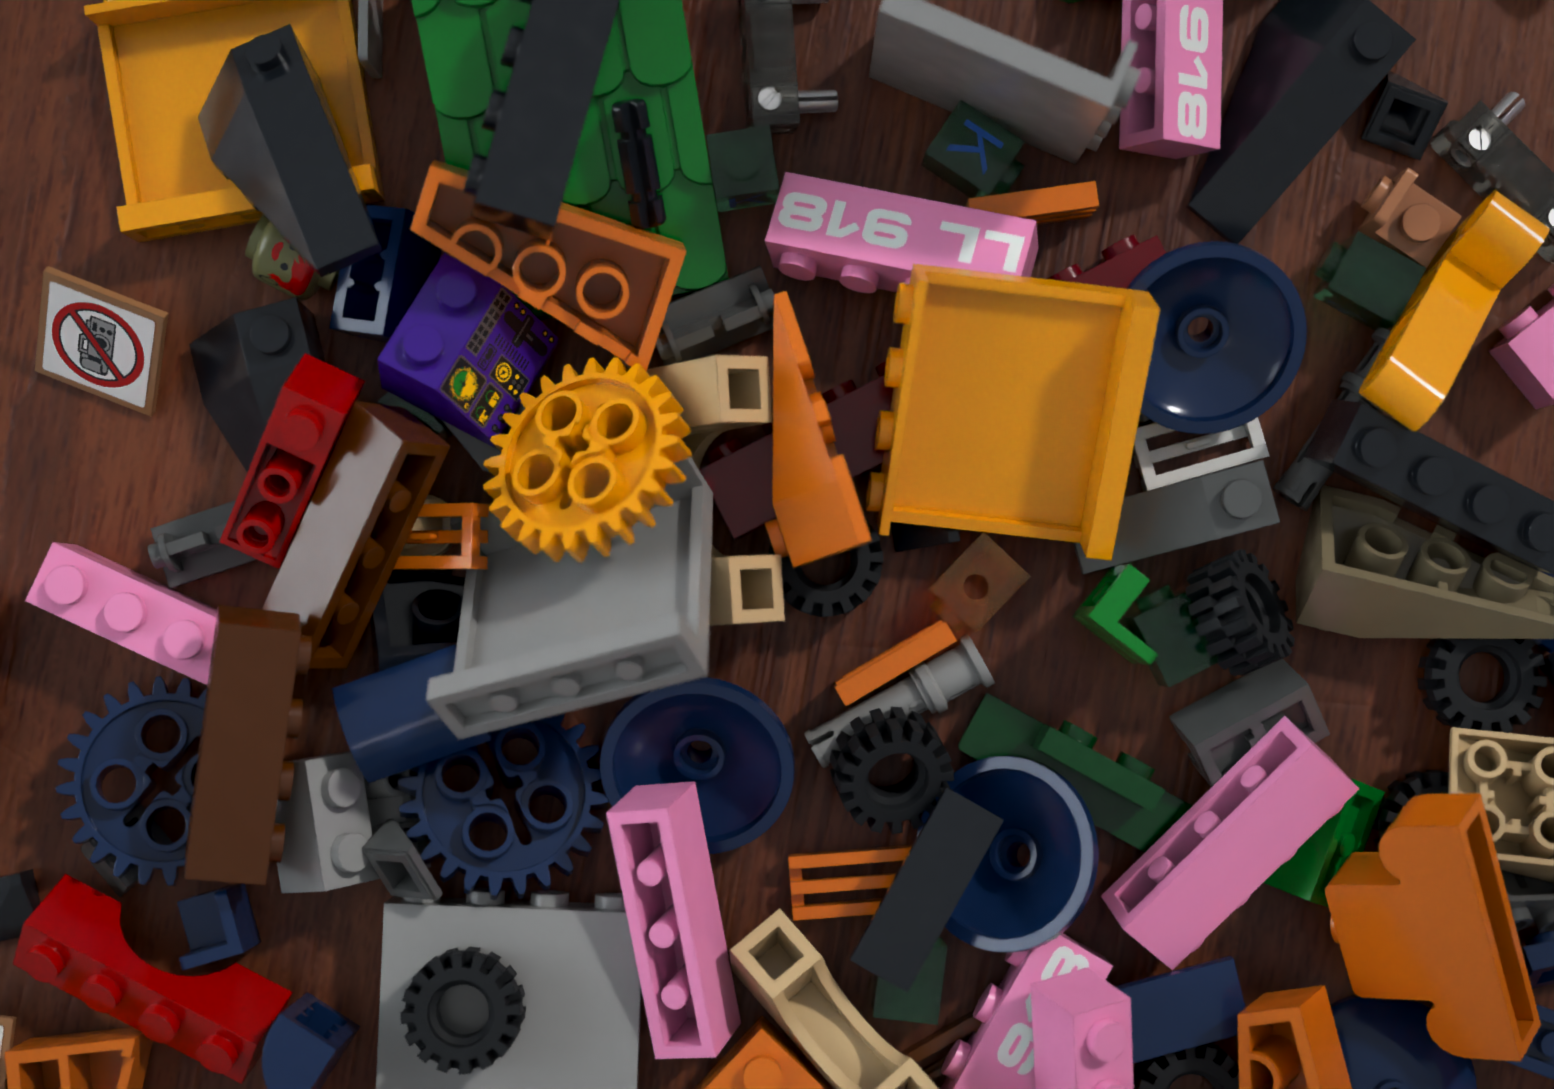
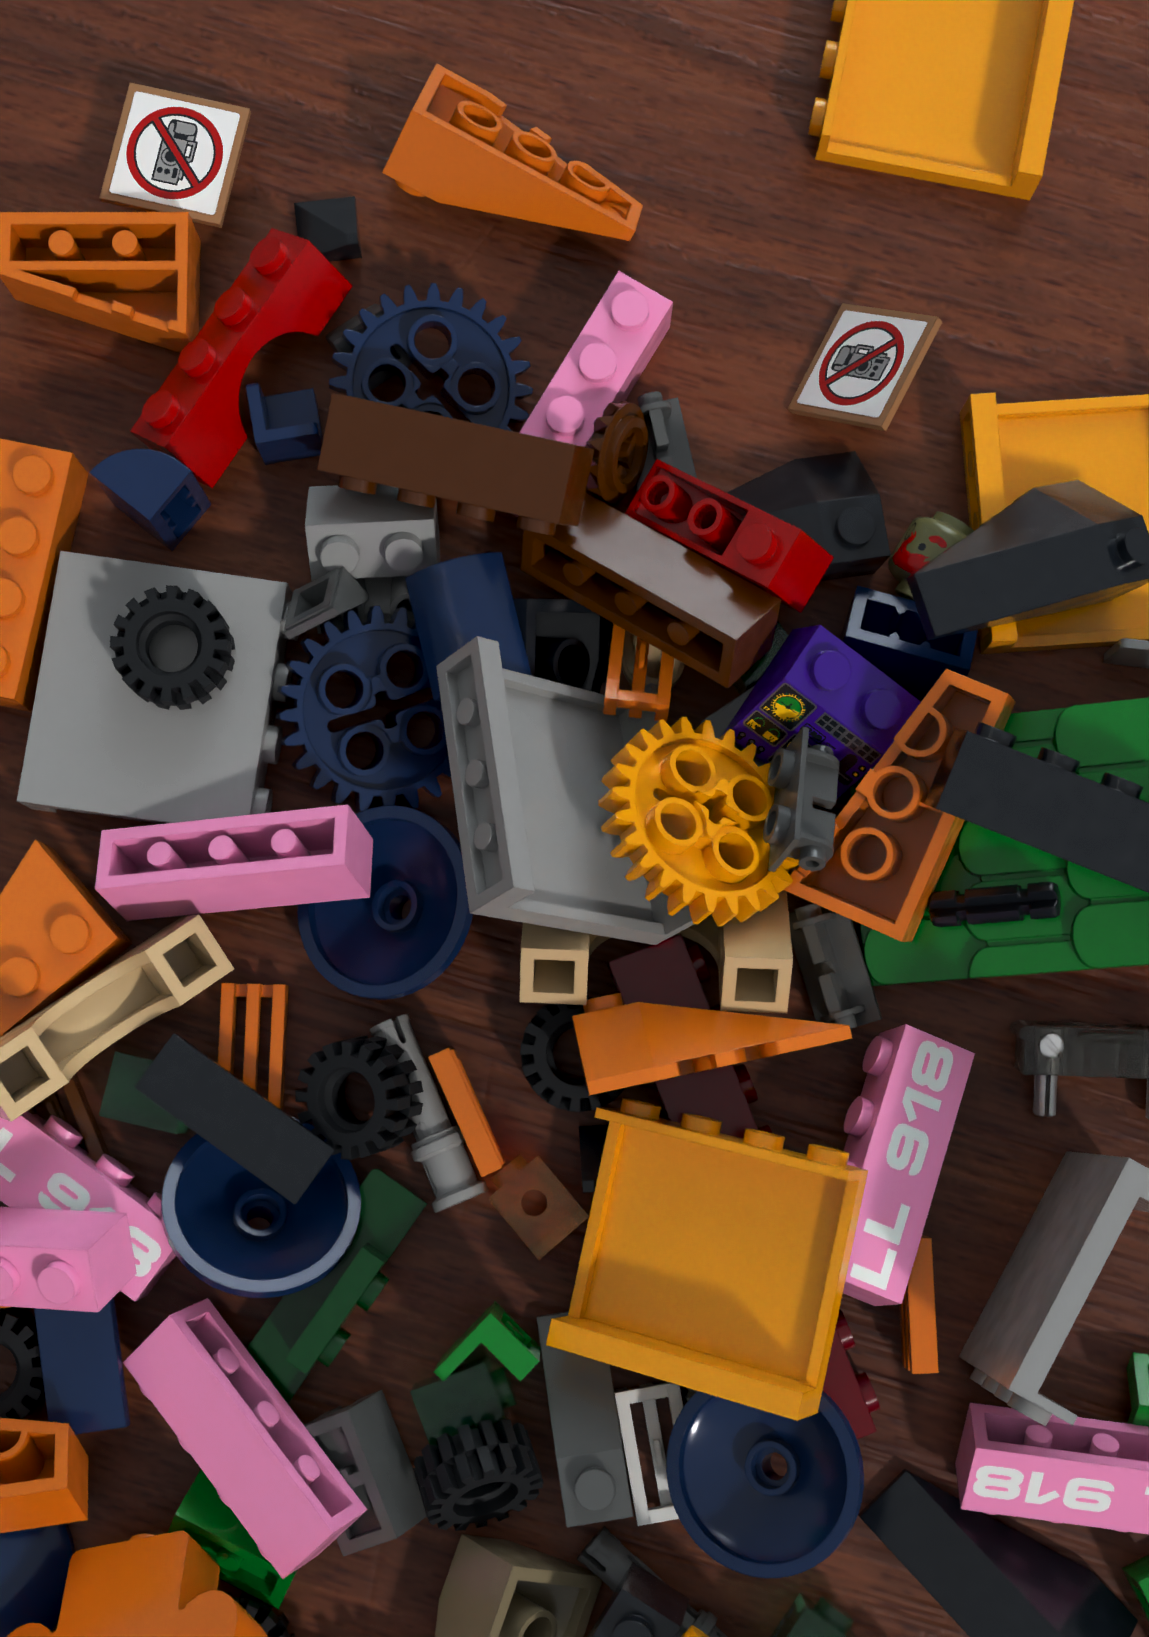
camera: 90 degrees right, 5 degrees down
clear green brick [706,125,780,212] -> none
clear green brick [921,100,1025,198] -> none
none -> reddish brown gear [586,401,648,504]
none -> dark grey hinge [763,727,839,872]

